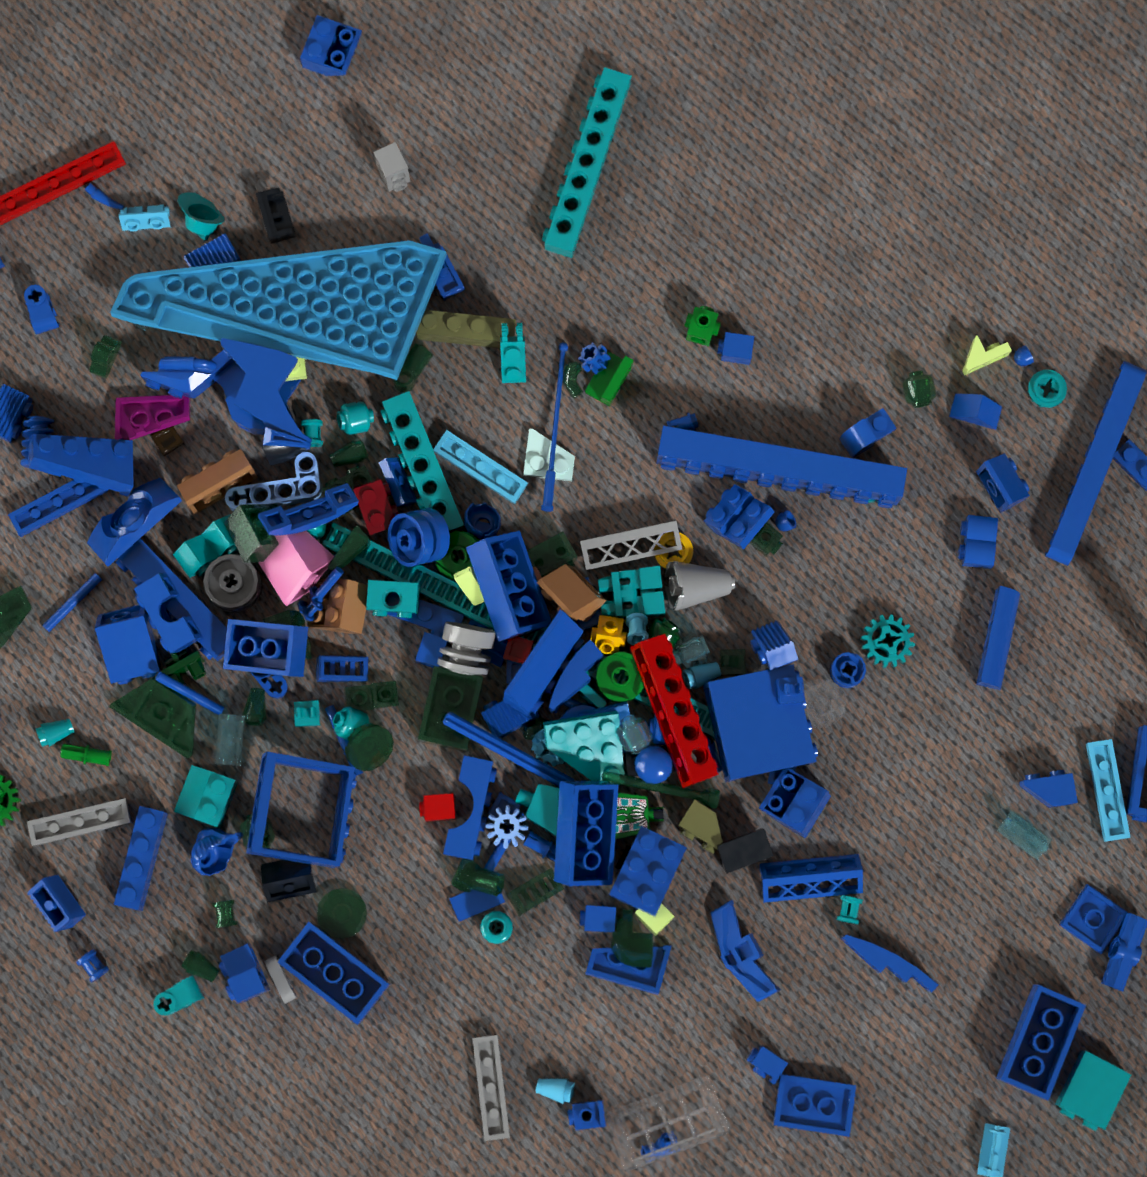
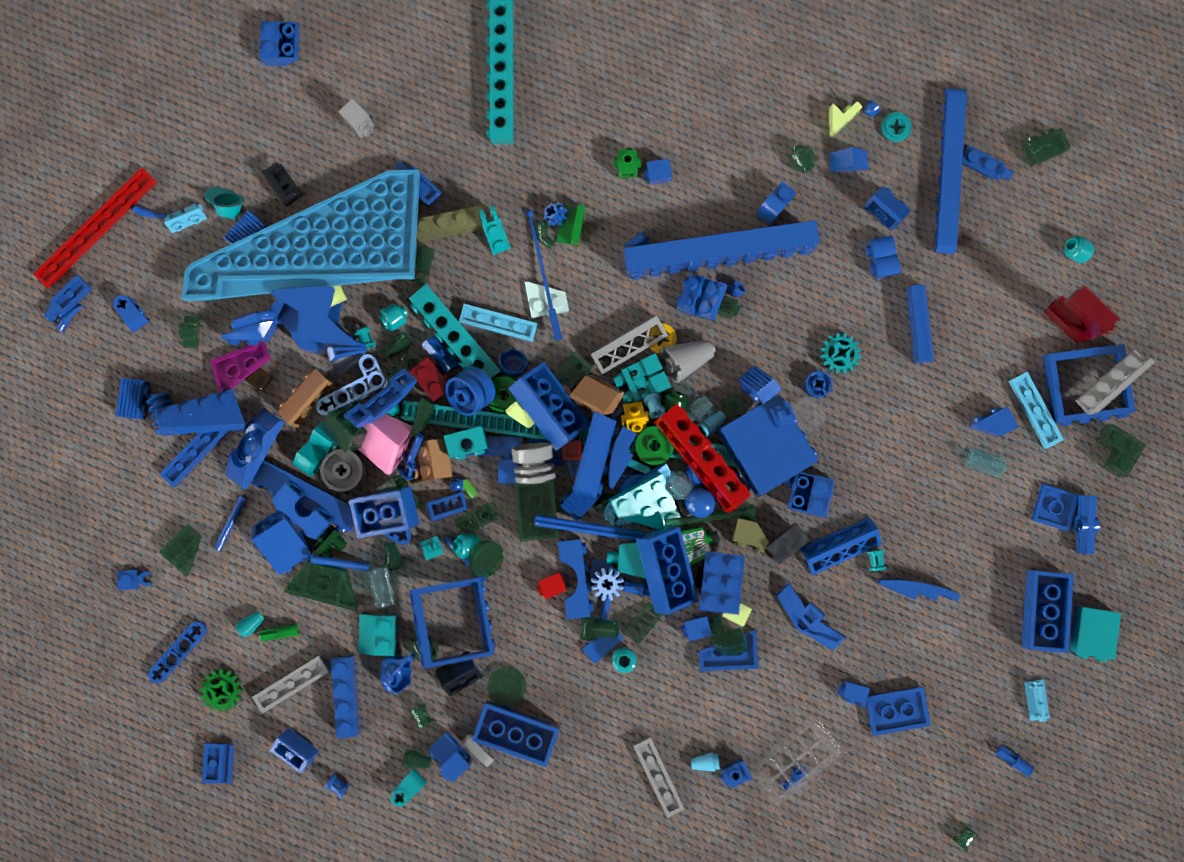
camera: 15 degrees left, 5 degrees up
none -> arm [450,478,478,498]

